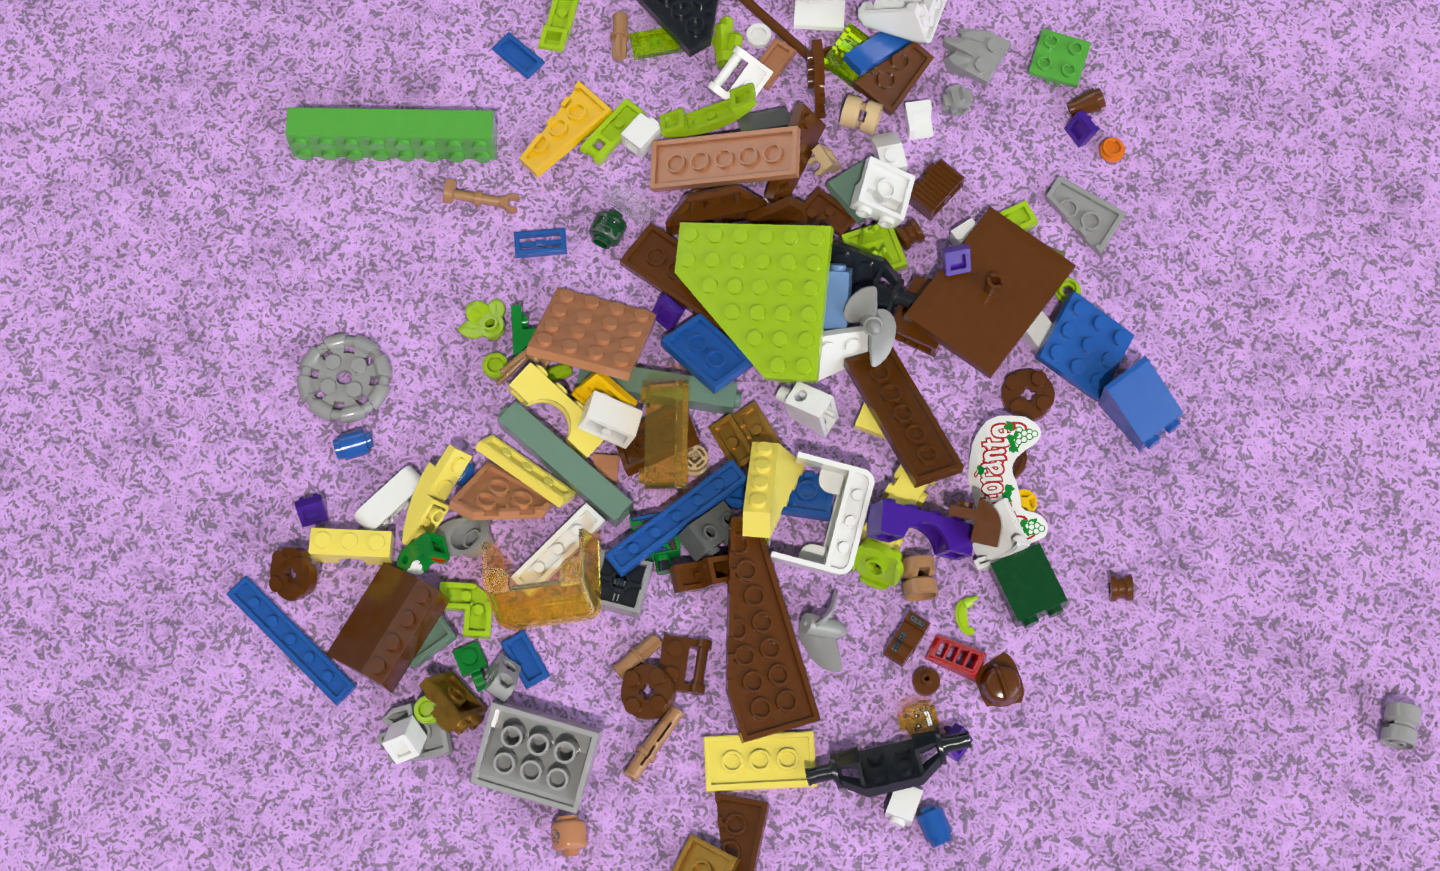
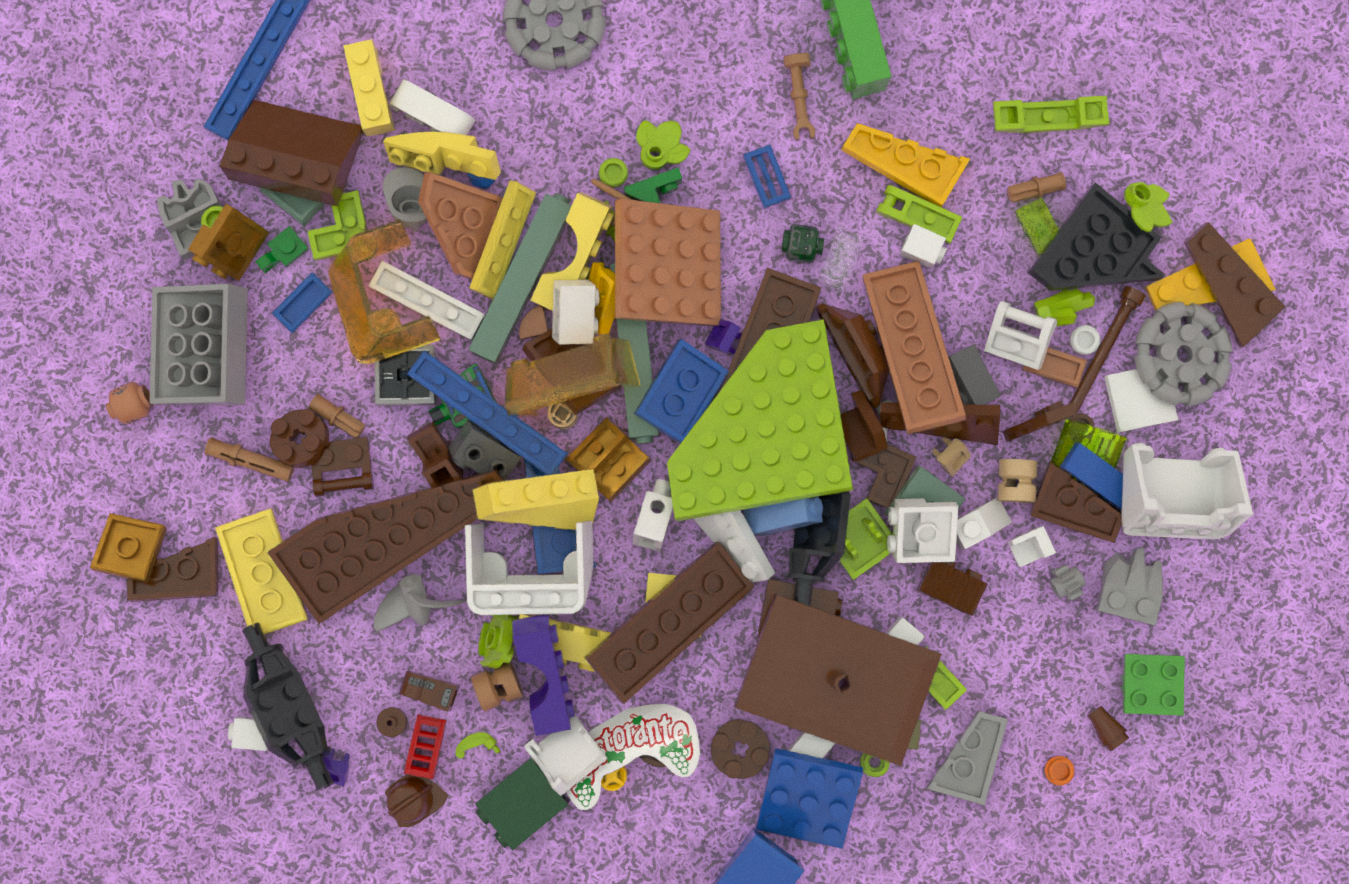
camera: 70 degrees right, 15 degrees up
reddish brown plate [269,546,317,601] -> none
dark purple tile [294,493,328,528] -> none
blue brick [333,428,374,461] -> none
white panel [382,715,427,765] -> none
green leg [397,532,450,576] -> none
light grey leg [484,653,521,702] -> none
blue tile [491,32,545,80] -> none
lime slope [659,82,757,138] -> none
light grey piece [843,286,896,367] -> none
reddish brown wheel [894,219,925,251] -> none
clear yellow head [897,700,939,738] -> none
blue brick [916,804,953,848] -> none
dark purple tile [942,244,971,276] -> none
reddish brown brick [948,499,1003,548] -> none
dark purple tile [1064,110,1100,147] -> none

